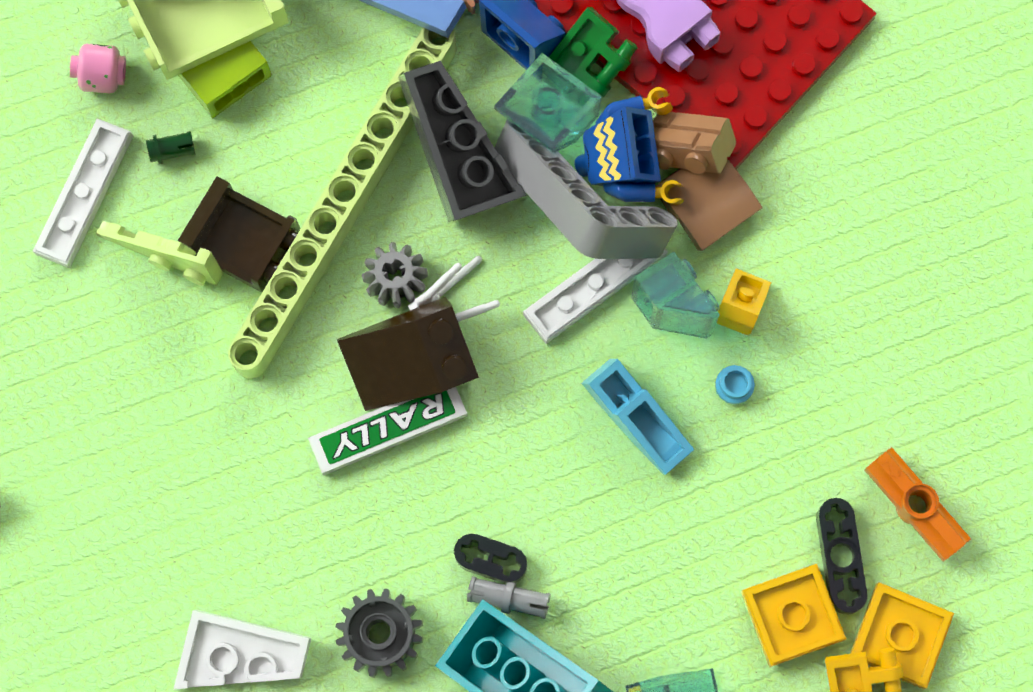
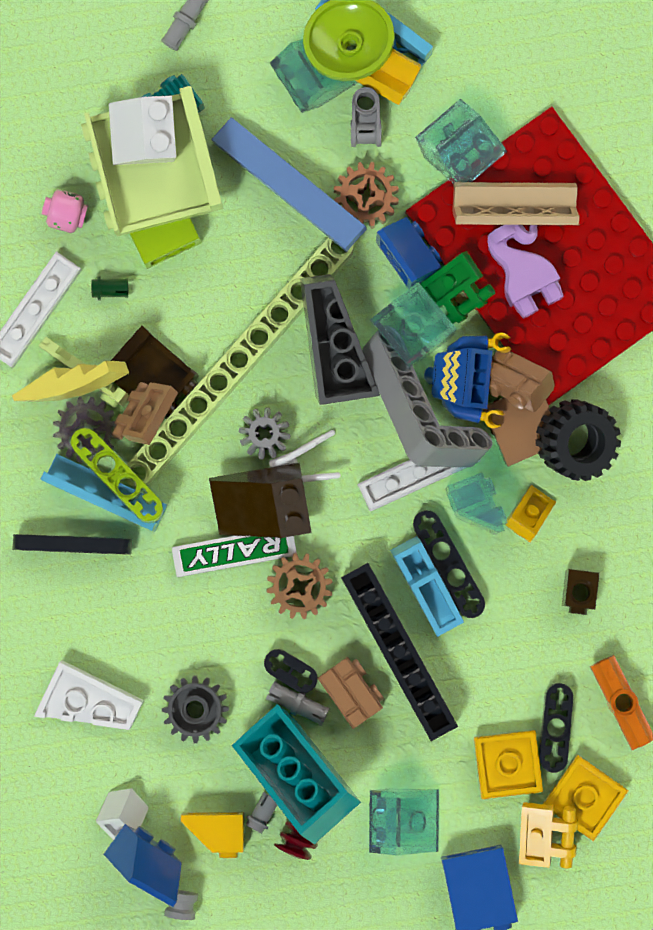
camera: 15 degrees right, 10 degrees up
medium azure plate [715,365,755,404] -> none
none -> light yellow slope [12,361,129,402]
none -> black beam [12,534,132,555]
none -> medium azure fence [40,454,167,532]
none -> gear [53,397,117,463]
none -> lime beam [71,428,163,524]
none -> medium nougat plate [112,382,178,445]
none -> medium nougat gear [267,552,333,619]
none -> medium nougat brick [318,657,384,729]
none -> black brick [341,563,458,741]
none -> black beam [413,510,485,618]
none -> black tyre [536,399,621,481]
none -> dark brown brick [562,569,599,615]

